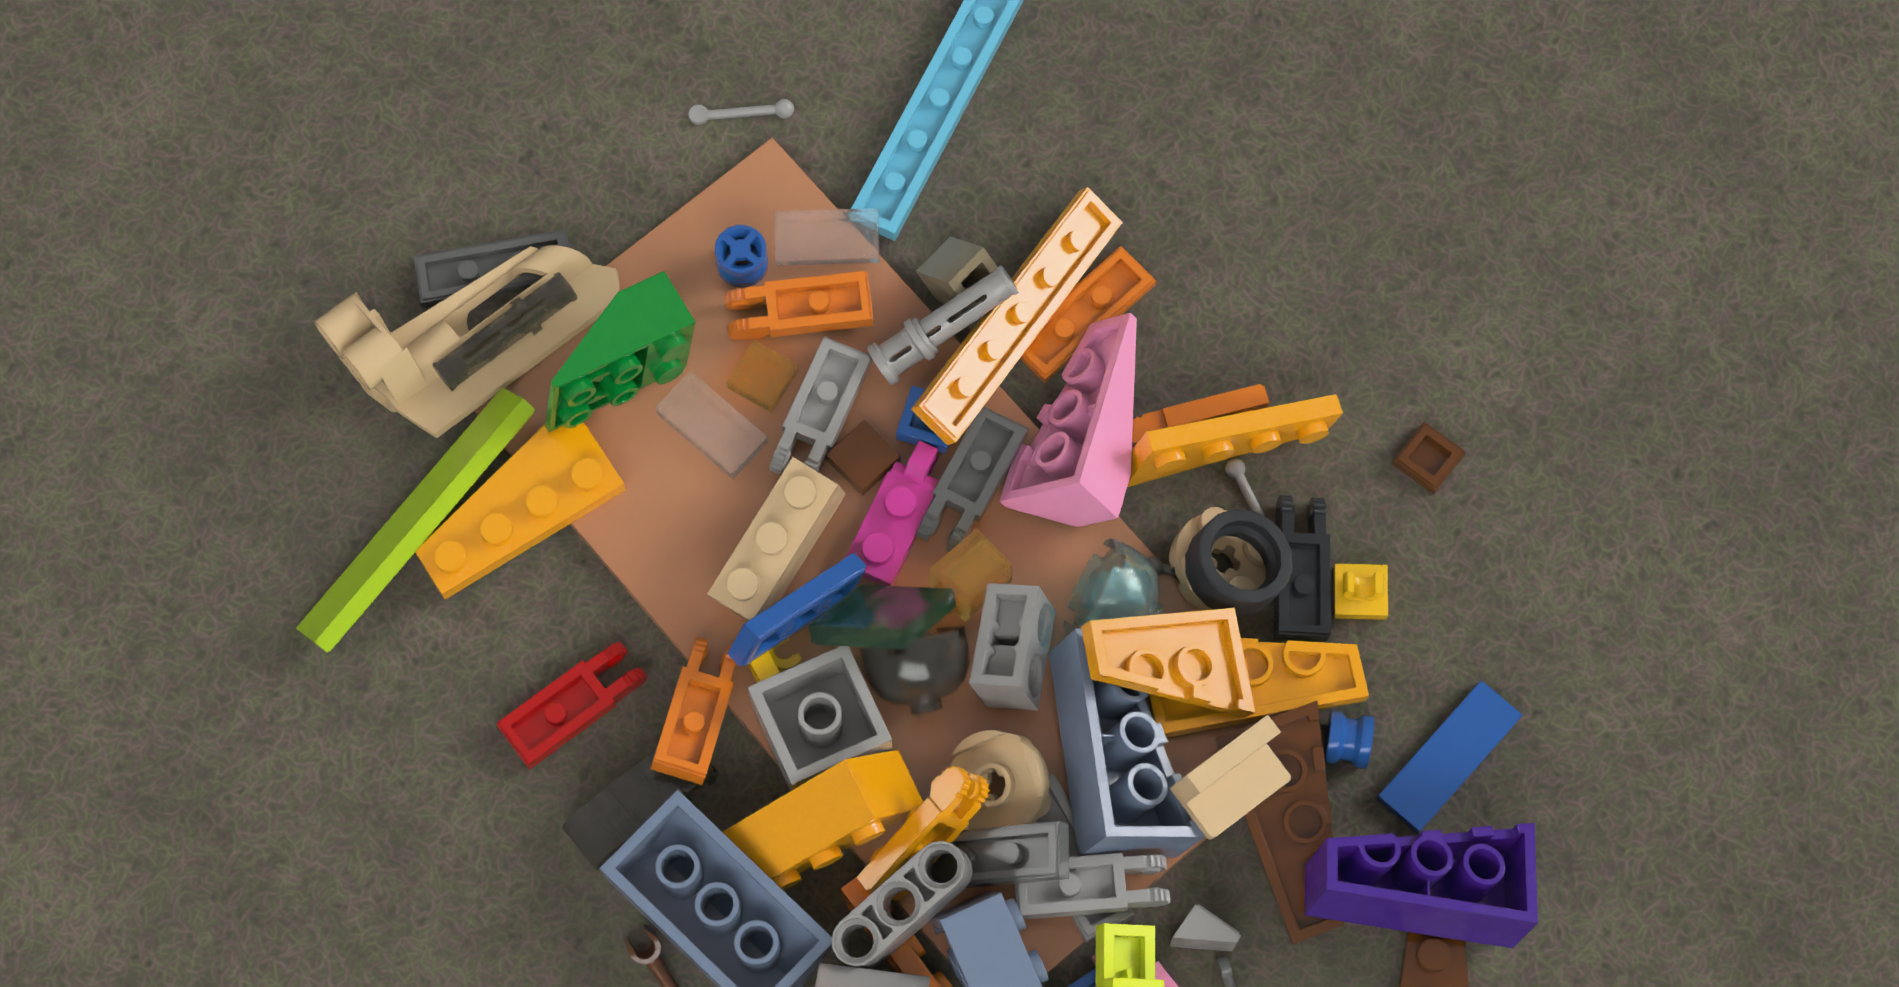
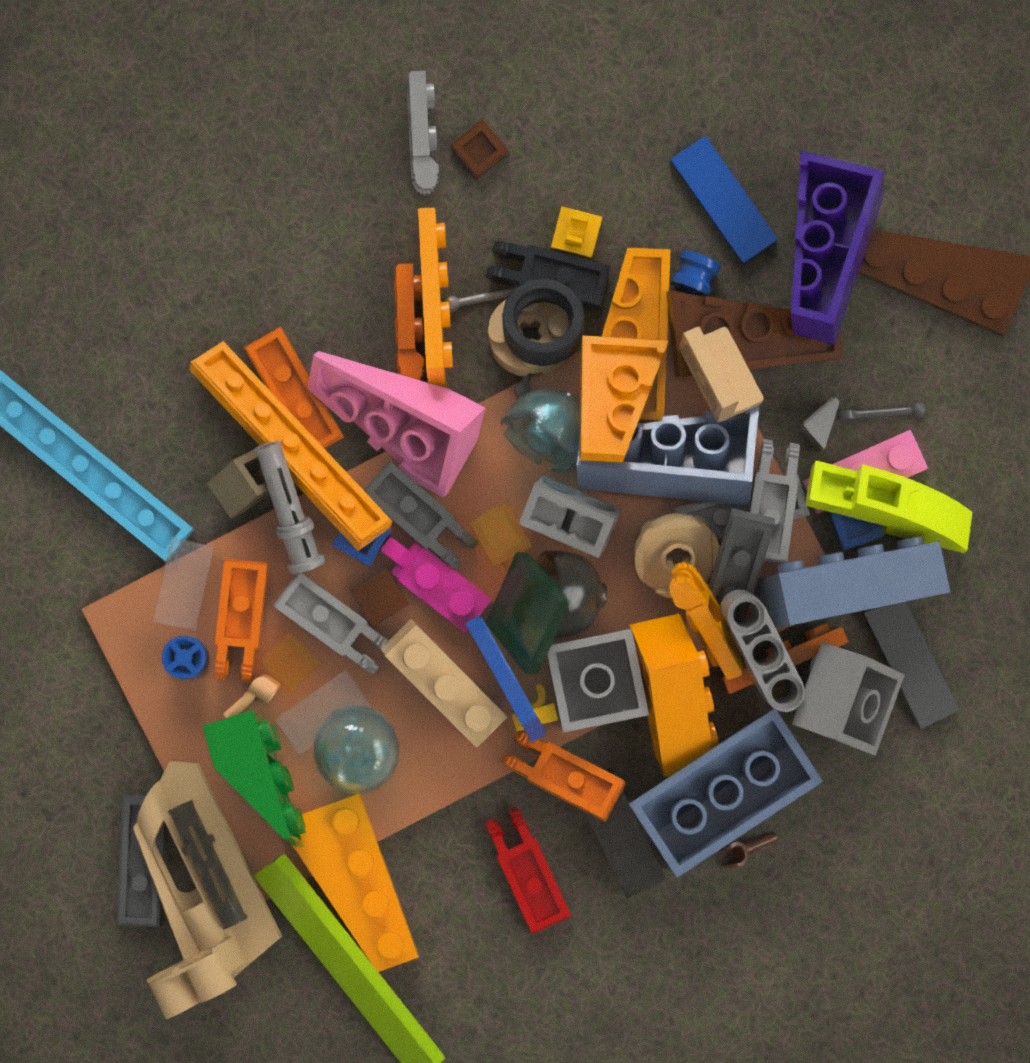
camera: 75 degrees left, 15 degrees up
light grey hinge [688,99,794,125] -> none
none -> light nougat hand [223,674,281,718]
none -> clear light blue cylinder [313,705,400,794]
none -> light grey hinge [406,71,439,196]

